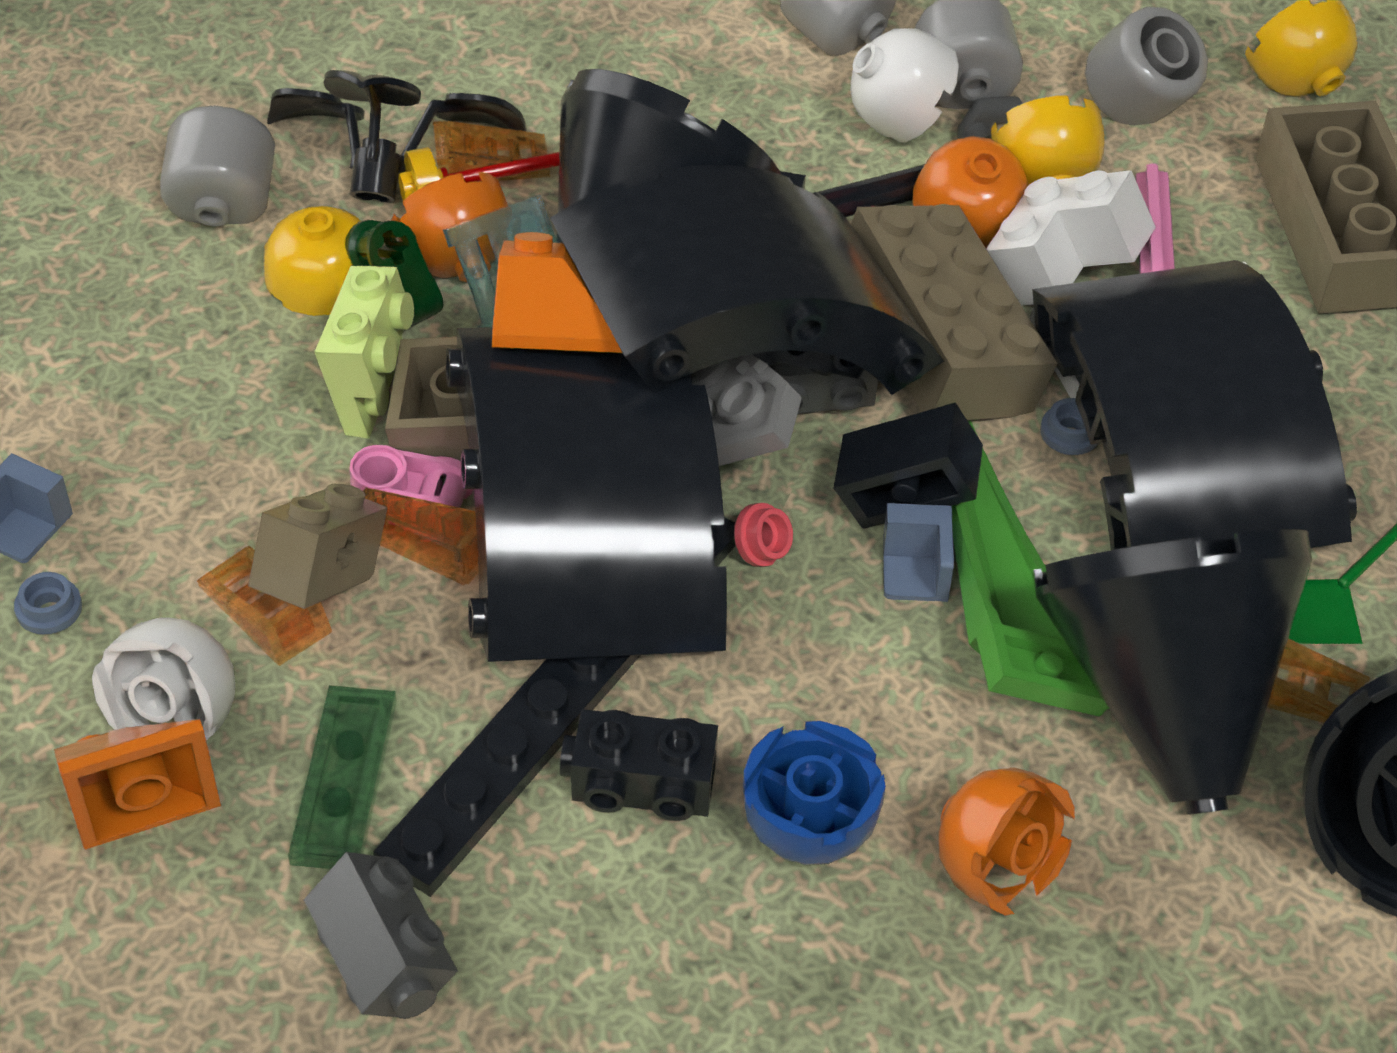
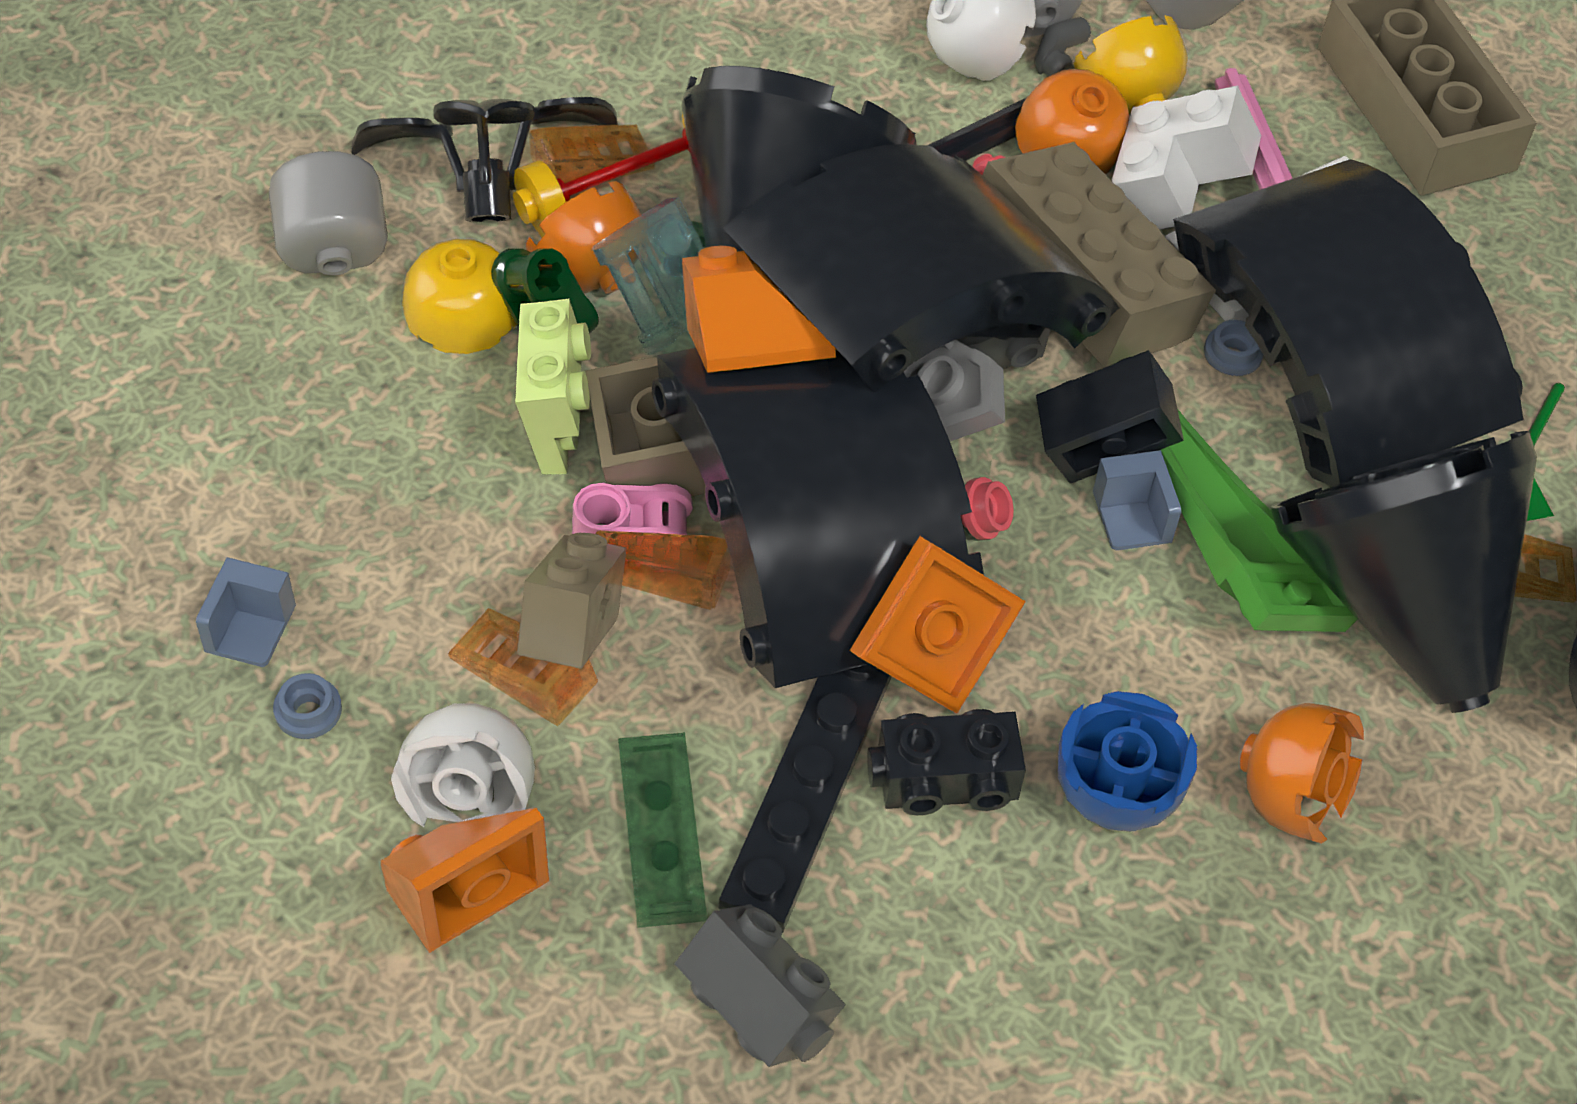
camera: 15 degrees left, 5 degrees up
none -> orange plate [850,536,1026,714]

